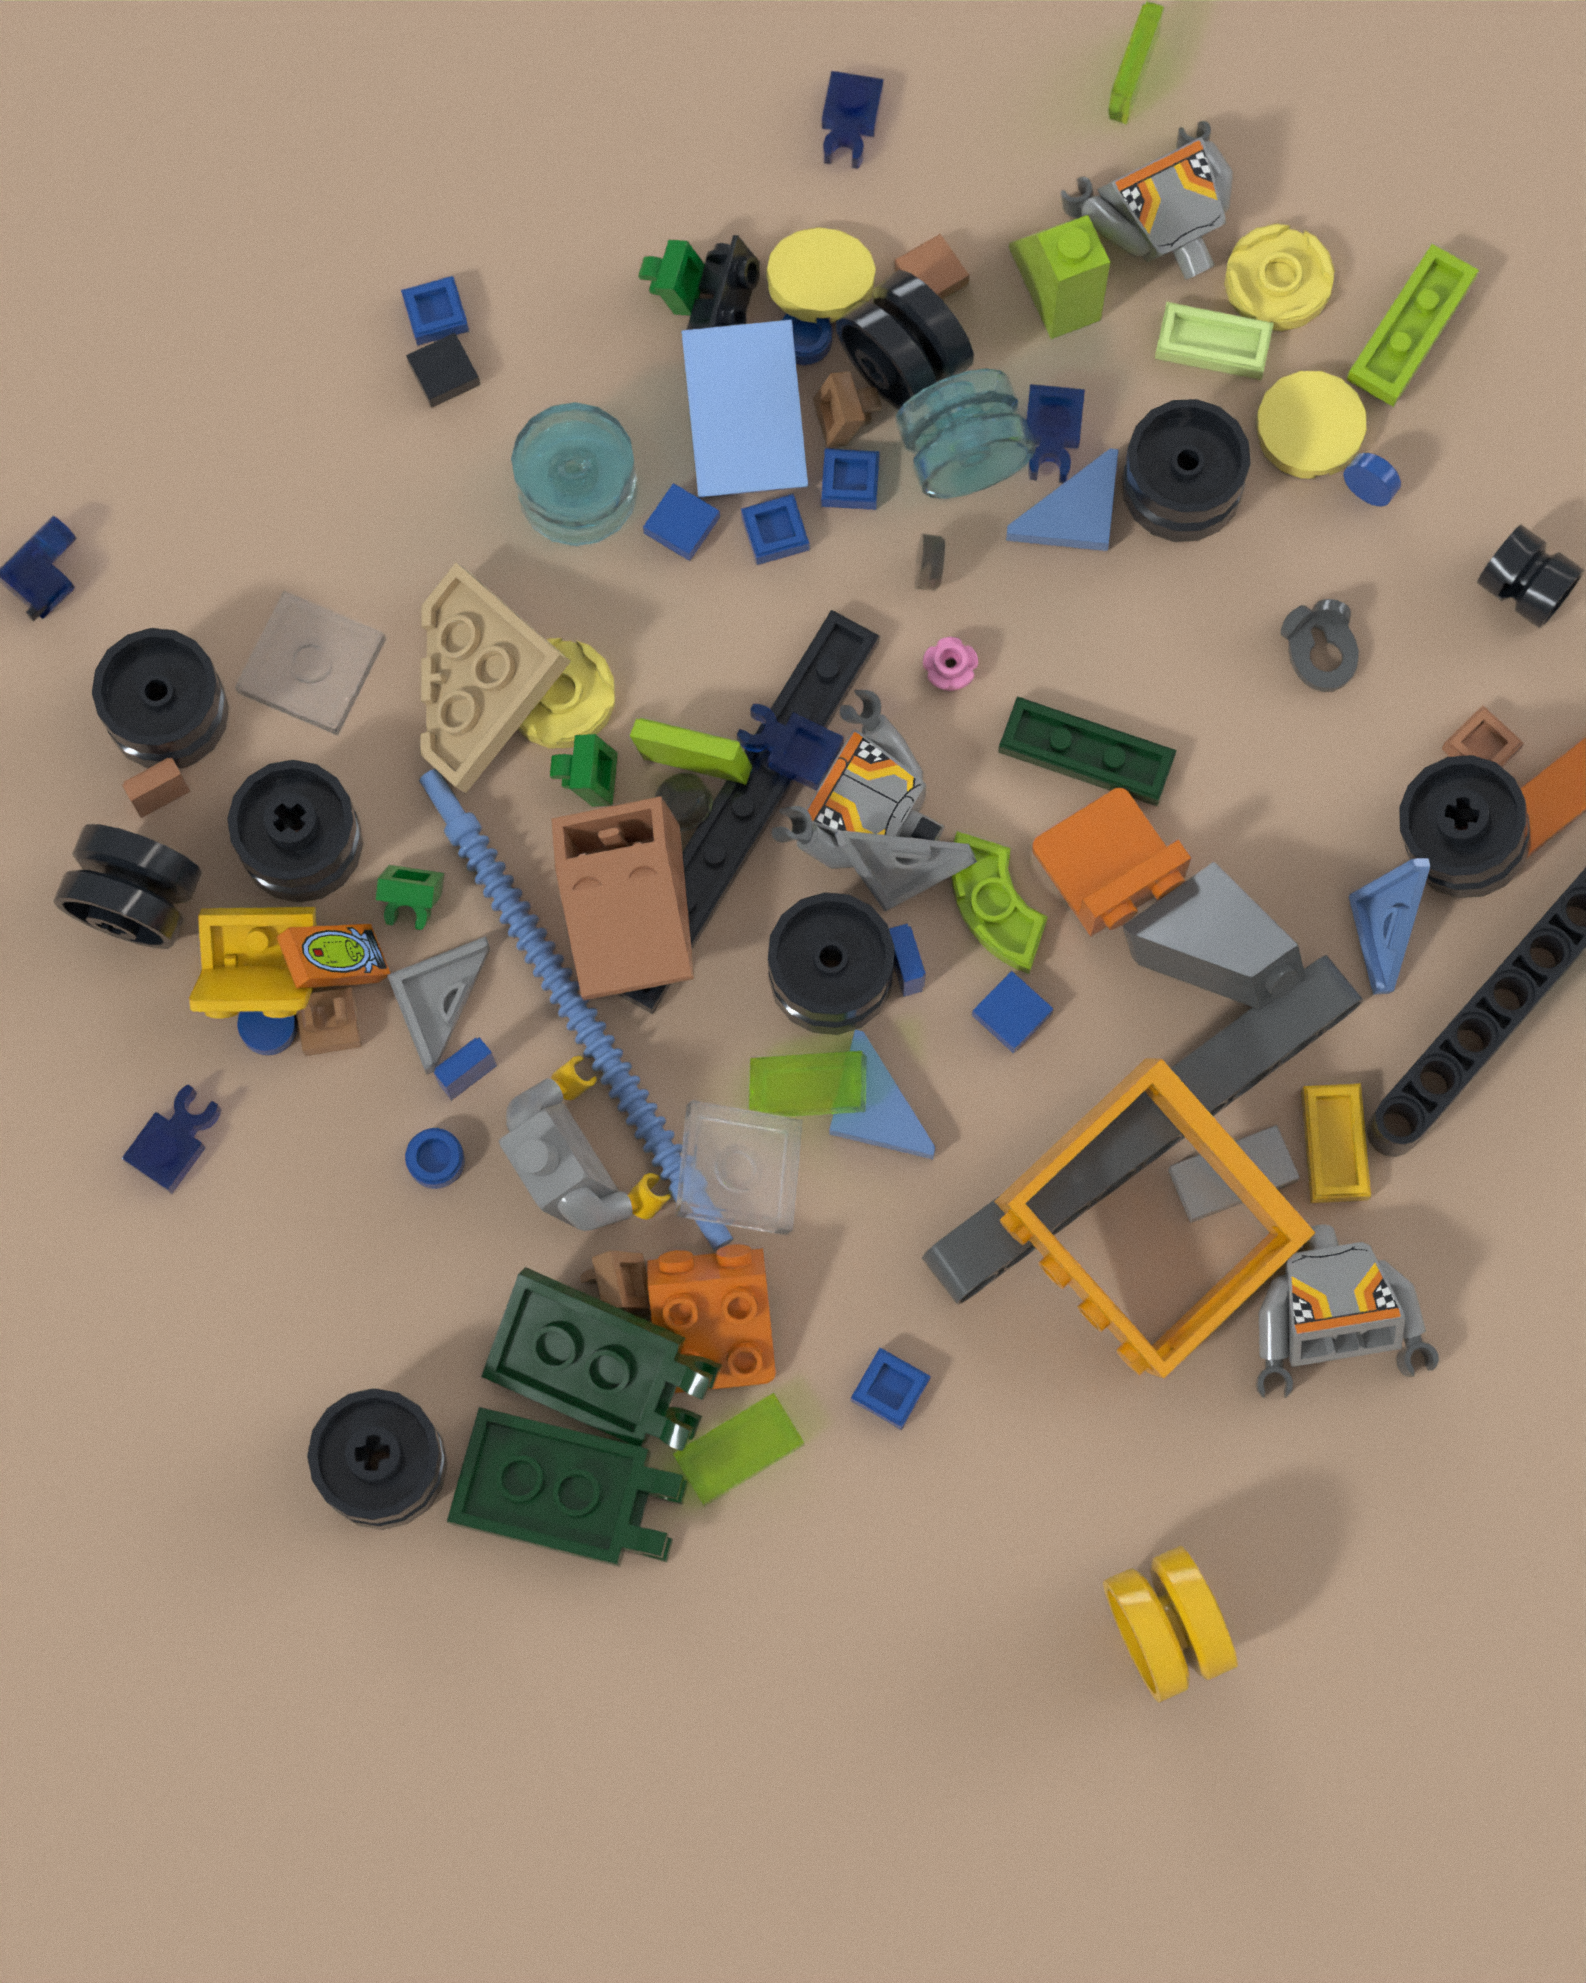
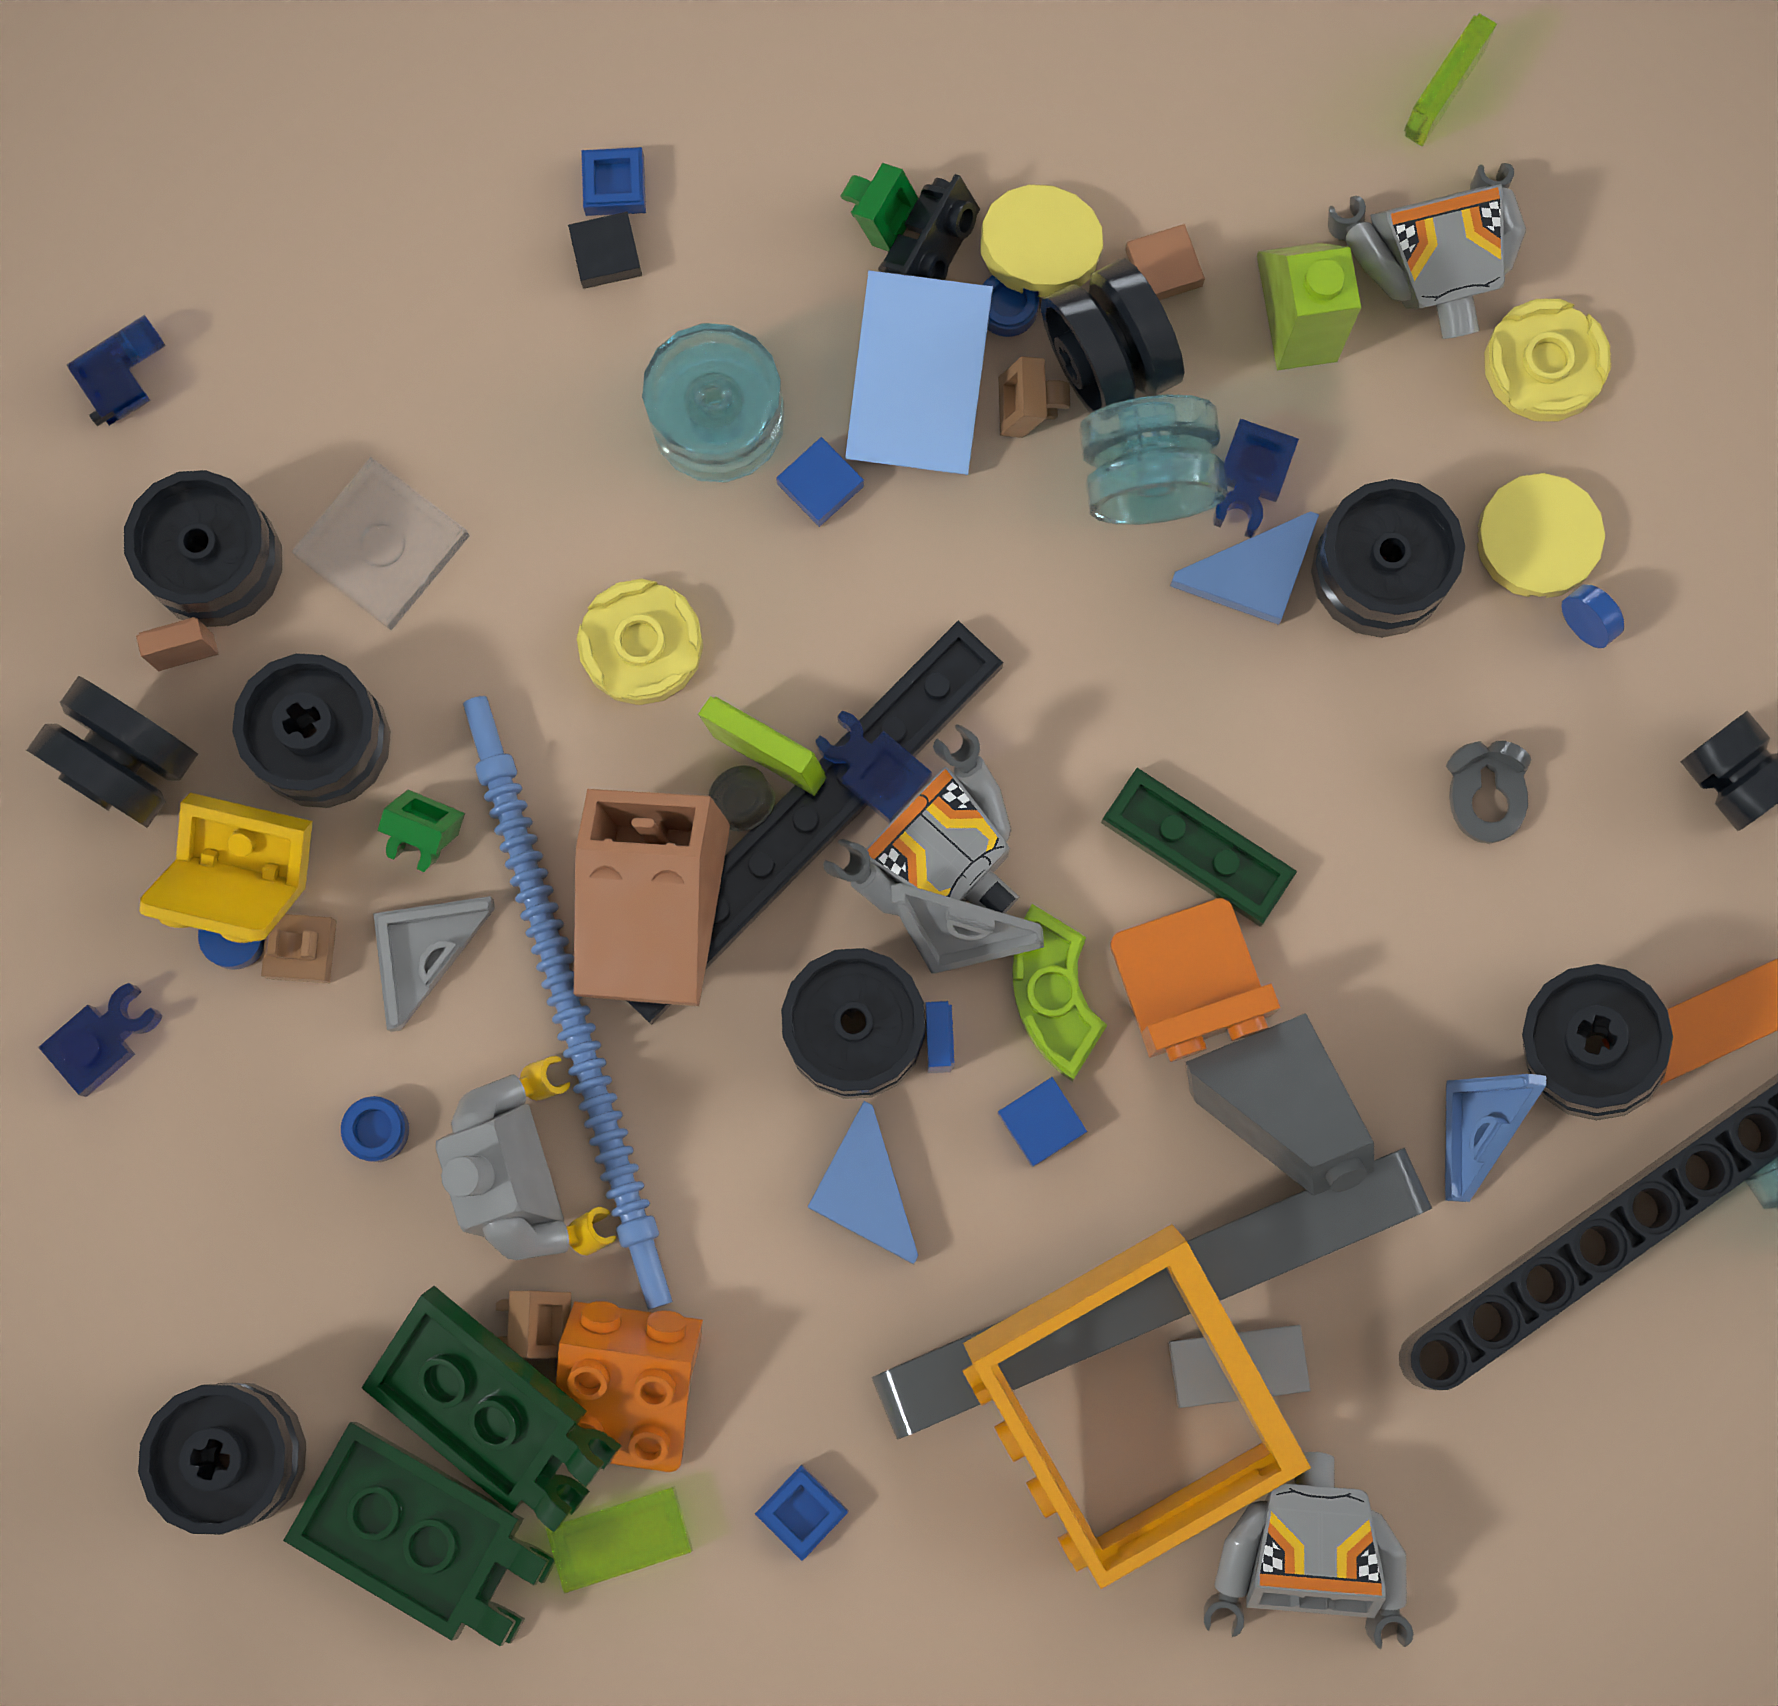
camera: 15 degrees right, 5 degrees up
tile [277,924,391,989] -> none
tan plate [420,563,571,793] -> none
blue tile [434,1037,497,1101] -> none
green tile [550,734,618,807] -> none
clear tile [675,1100,803,1235] -> none
blue tile [741,494,810,565] -> none
clear neon green tile [749,1051,867,1119] -> none
blue tile [821,448,880,510] -> none
clear blue plate [822,71,884,169] -> none
clear smoke tile [915,533,945,591] -> none
bright pink plate [923,637,978,691] -> none
yellowish green tile [1155,302,1274,380] -> none
yellow tile [1301,1083,1371,1203] -> none
lime plate [1347,244,1479,407] -> none
nougat tile [1441,706,1524,767] -> none

